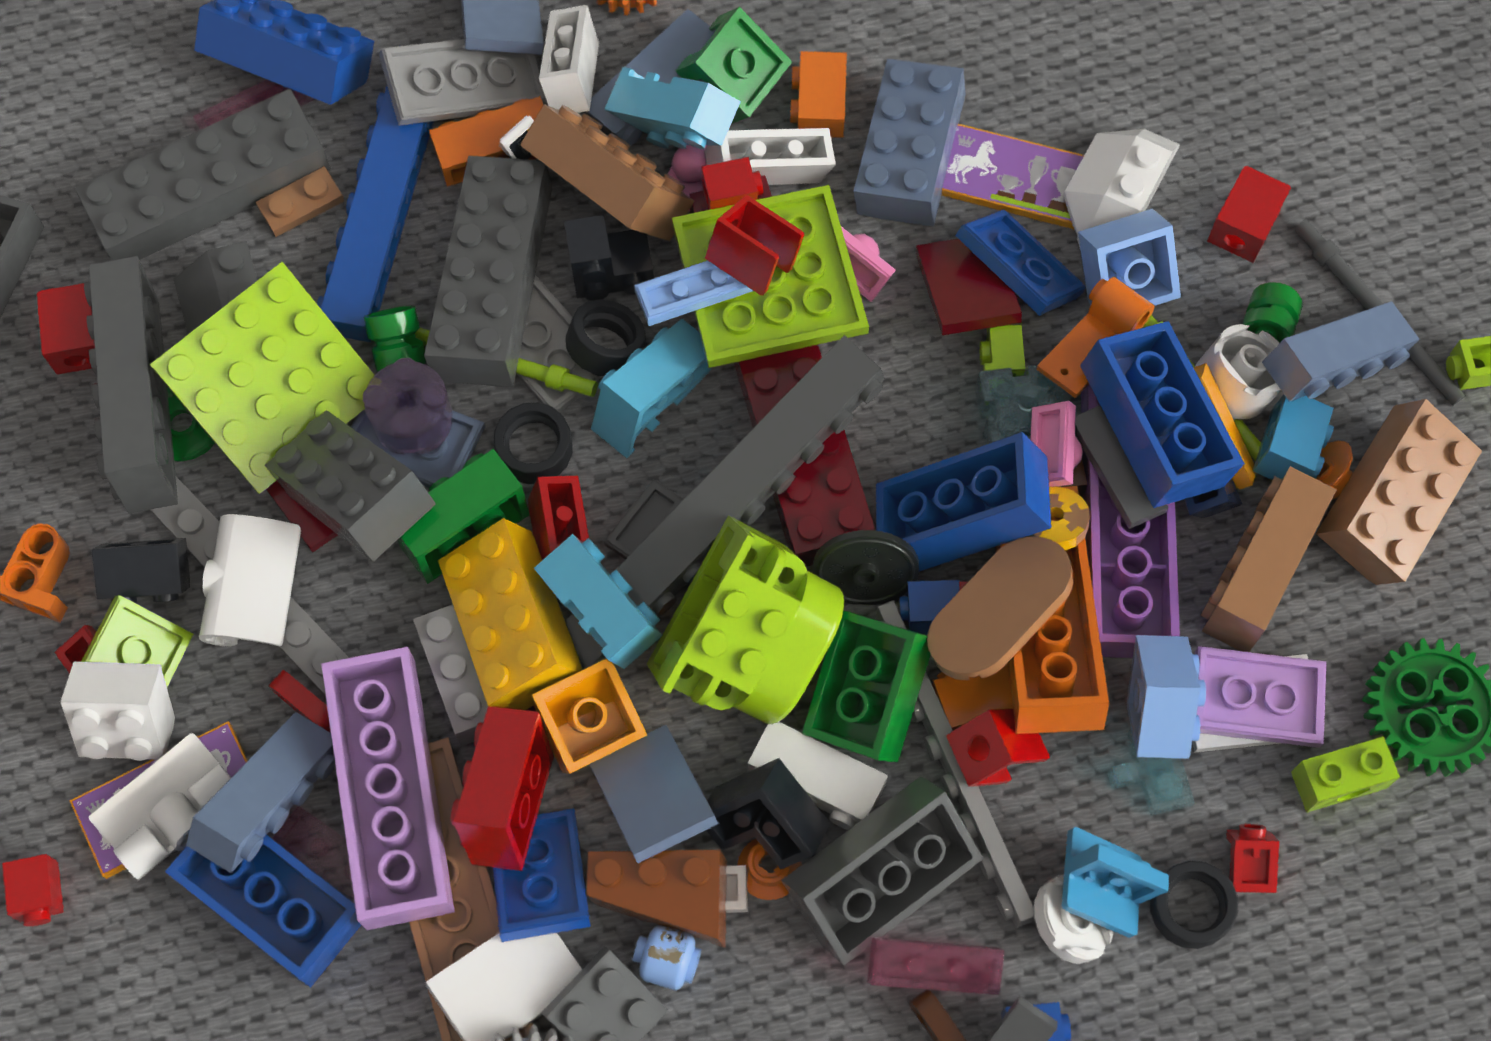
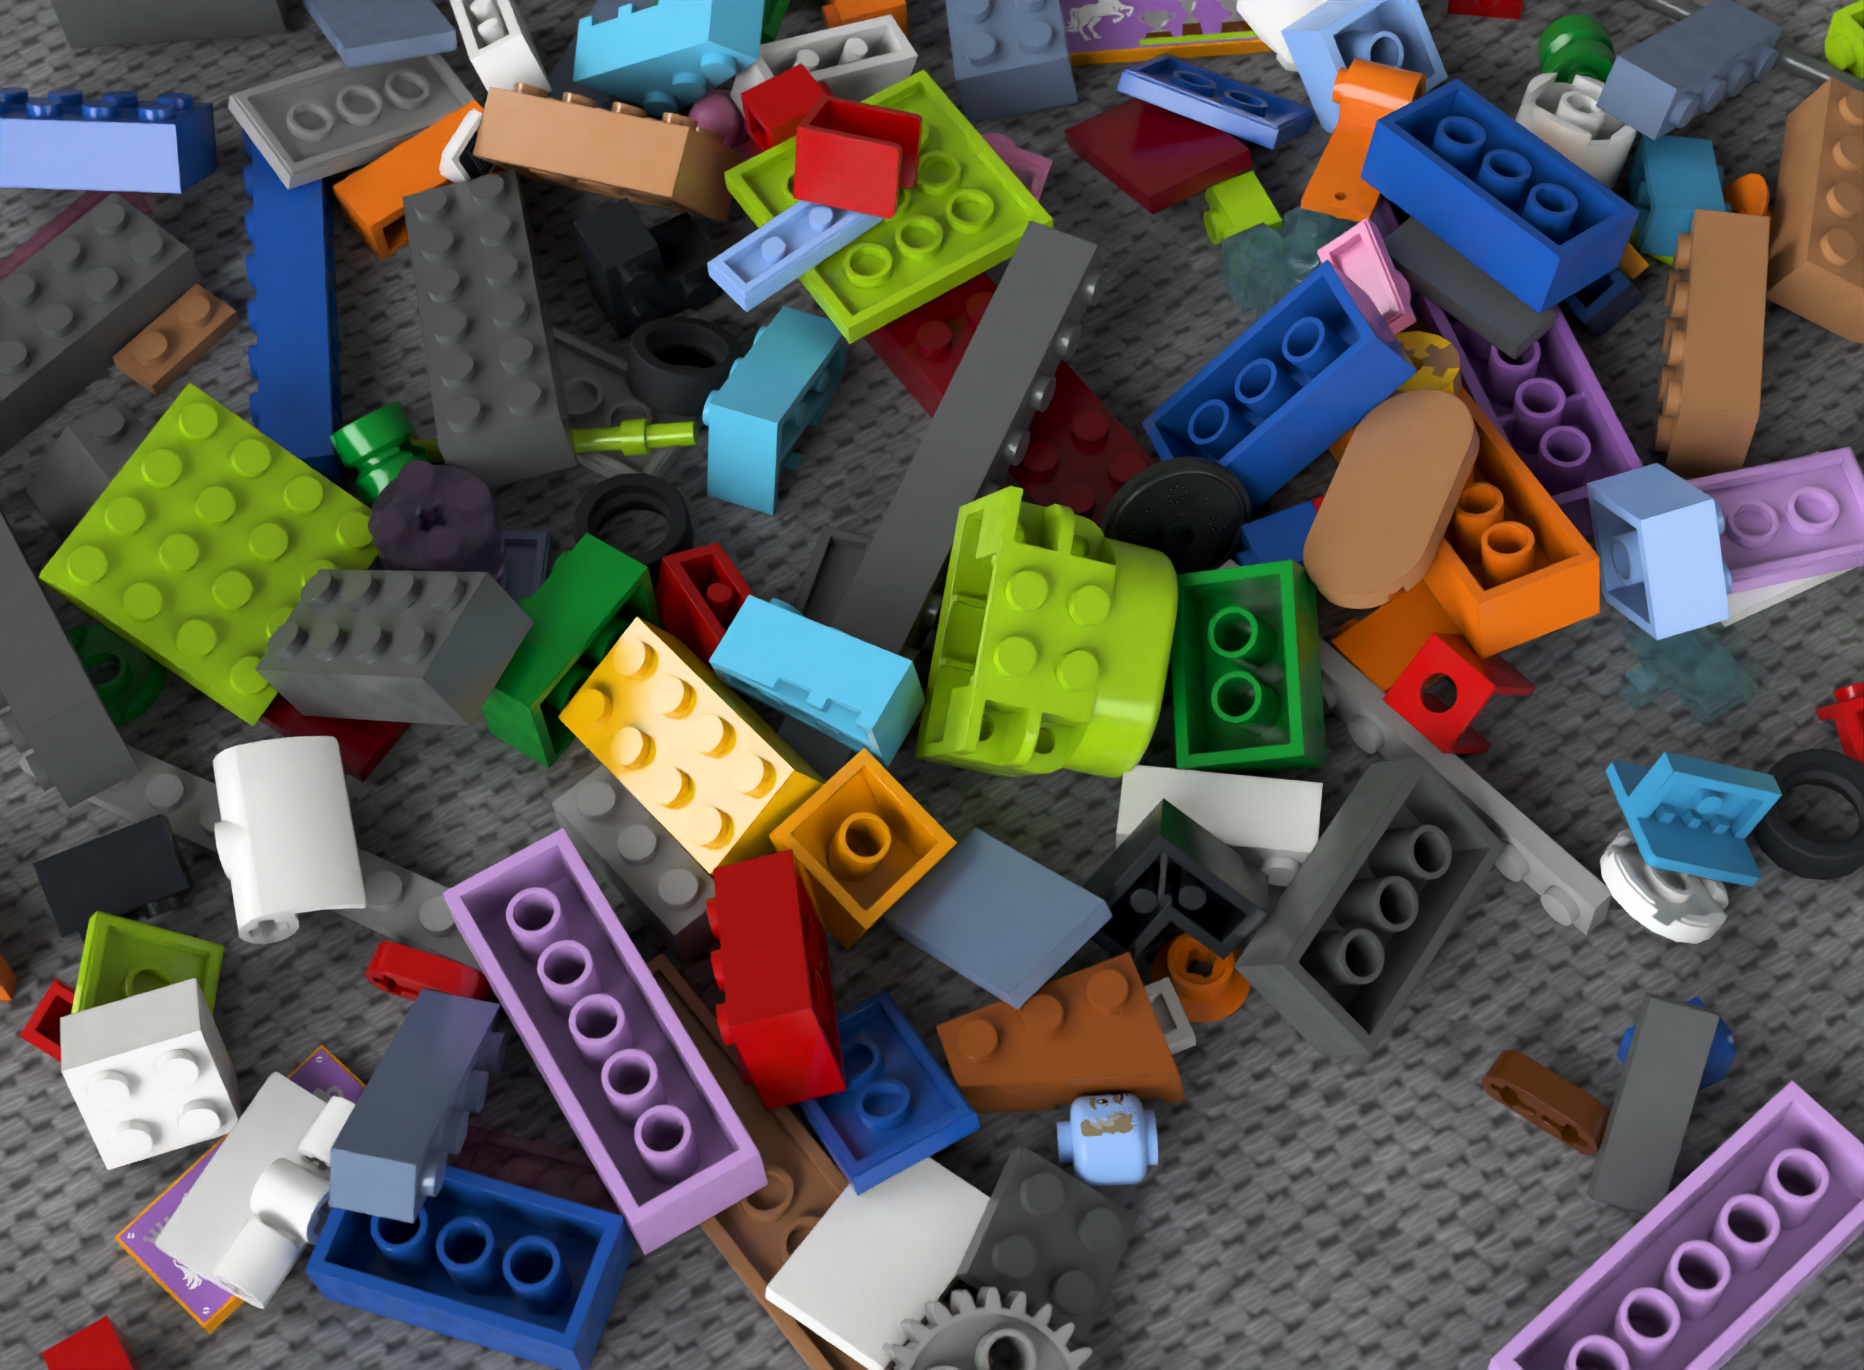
camera: 15 degrees left, 10 degrees down
clear pink tile [867,937,1005,995] -> none

